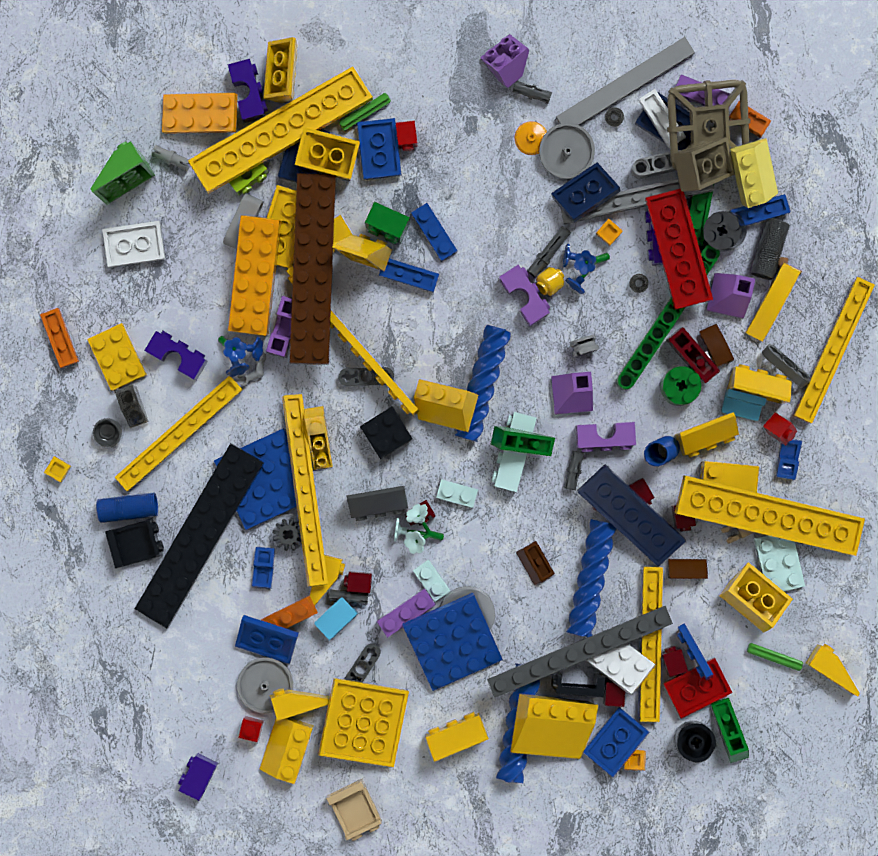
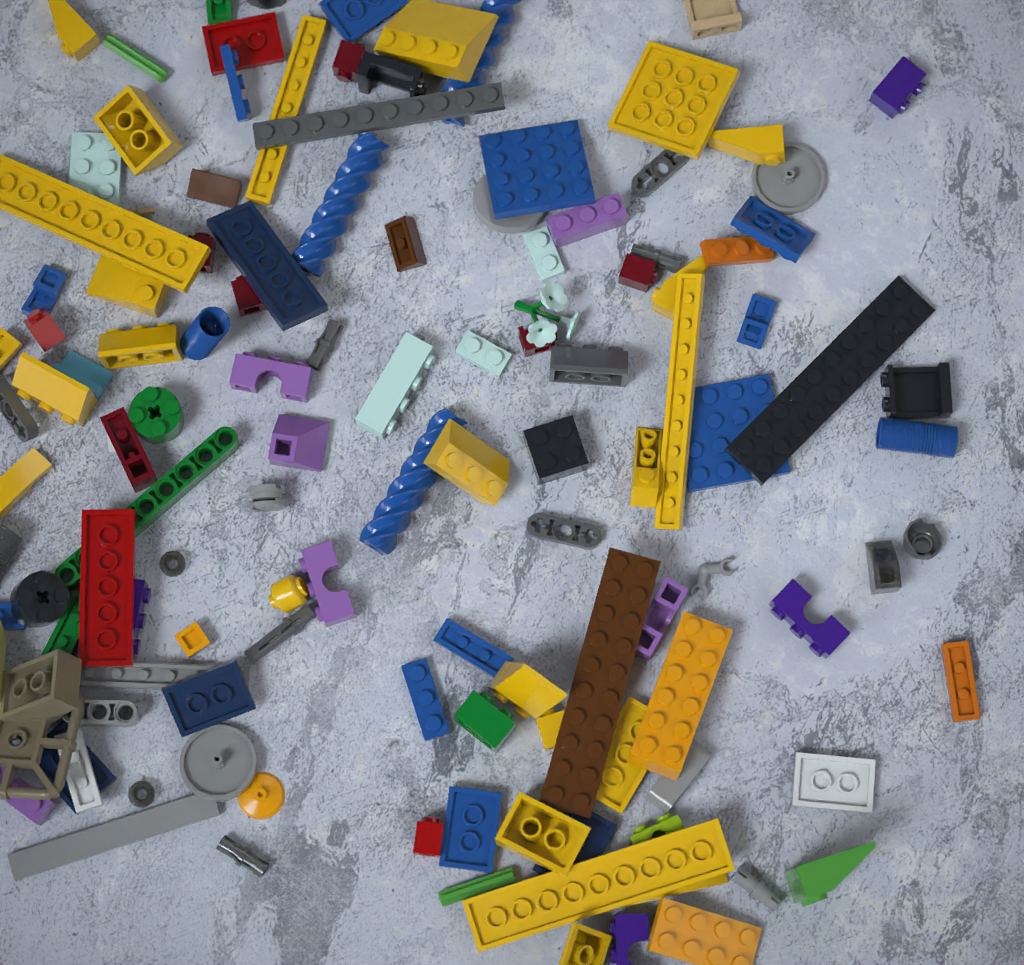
camera: 165 degrees left, 10 degrees down
yellow plate [44,456,71,482] -> none
yellow plate [87,323,147,391] -> none
yellow plate [115,376,243,492] -> none
blue plant [218,336,263,377] -> none
red brick [239,716,264,742] -> none
yellow slope [260,717,314,784] -> none
dark grey gear [272,518,302,551] -> none
yellow plate [287,266,419,416] -> none
medium azure panel [314,597,359,640] -> none
yellow slope [425,712,489,762] -> none
medium lavender slope [480,34,529,88] -> none
green slope [490,426,555,456] -> none
blue plant [563,244,610,294] -> none
white plate [585,643,655,696] -> none
dark red brick [661,646,688,677] -> none
reddish brown slope [699,324,734,368] -> none
medium lavender slope [706,273,755,319] -> none

